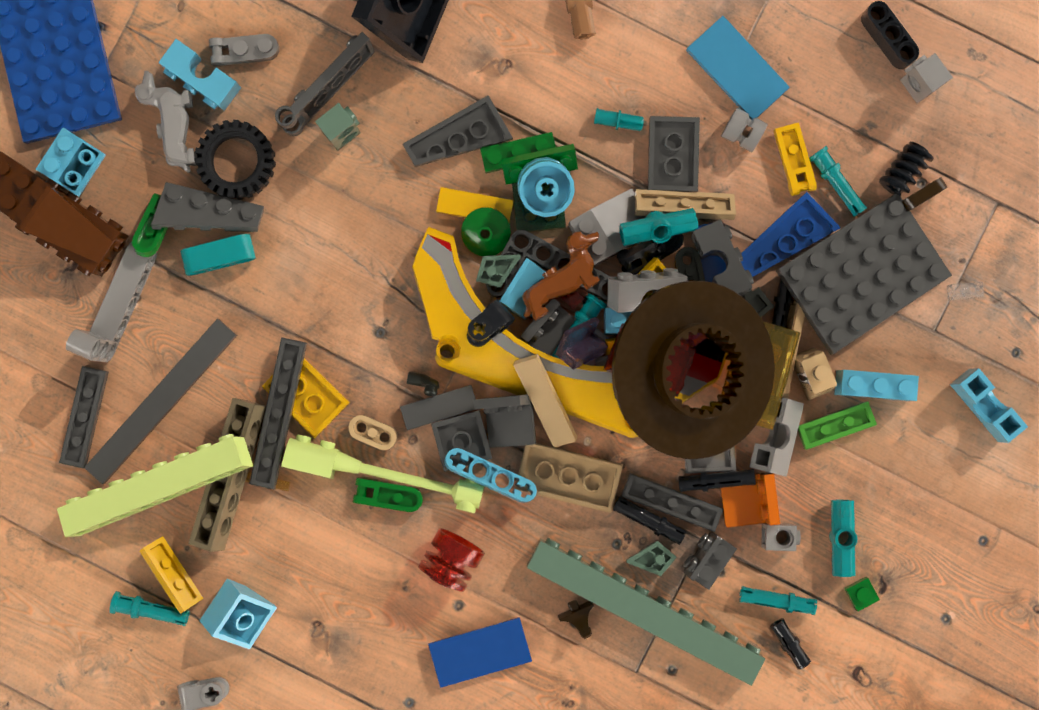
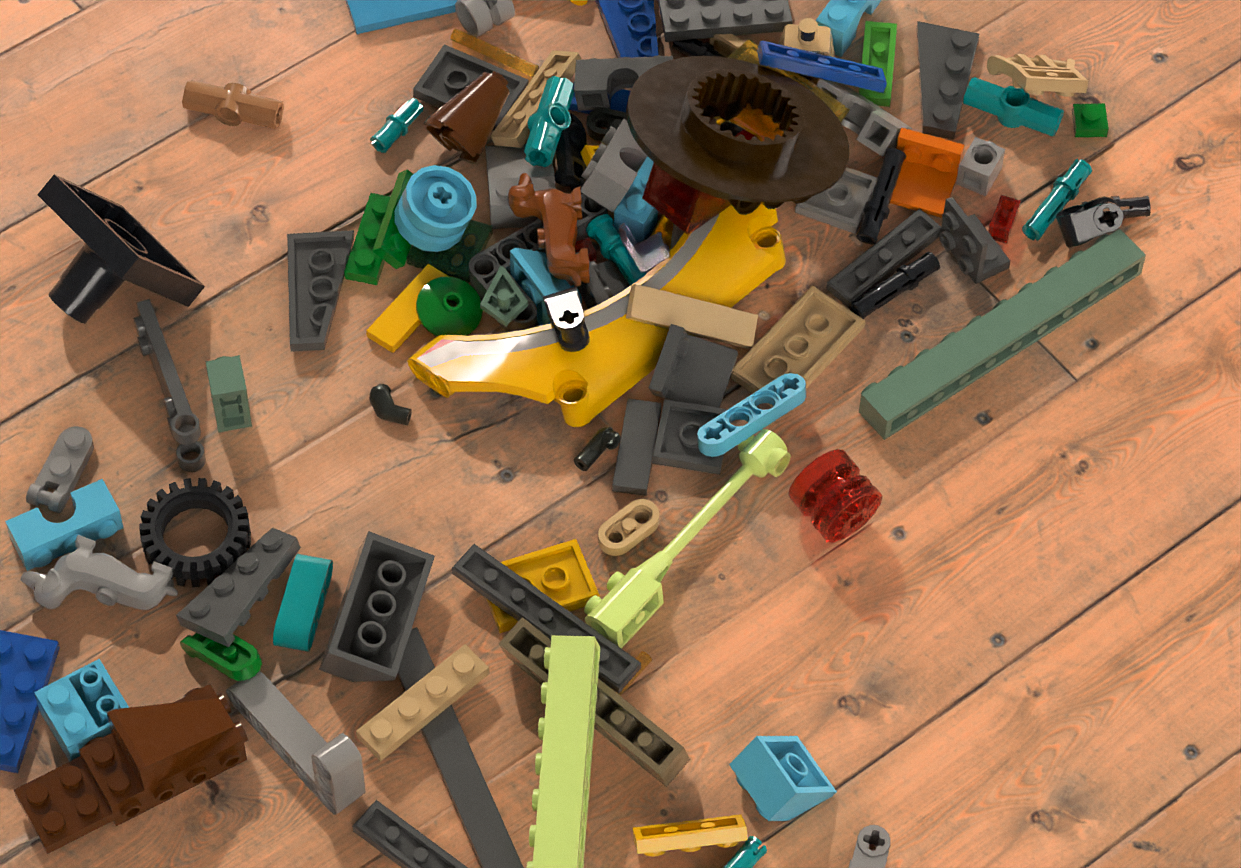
camera: 65 degrees left, 30 degrees down
green plate [352,477,423,512] -> none
blue piece [428,617,532,688] -> none
dark brown piece [558,600,594,639] -> none
sand green piece [626,541,677,576] -> none
none -> dark grey slope [319,531,435,682]
none -> tan plate [356,644,489,762]
none -> pearl dark grey arm [369,384,412,425]
none -> reddish brown cone [424,71,510,164]
none -> clear yellow bar [450,28,539,77]
none -> blue tile [757,41,887,93]
none -> dark grey wing [916,21,980,140]
none -> tan plate [987,54,1088,97]
none -> clear red piece [988,195,1021,244]
none -> piece [1056,196,1124,247]

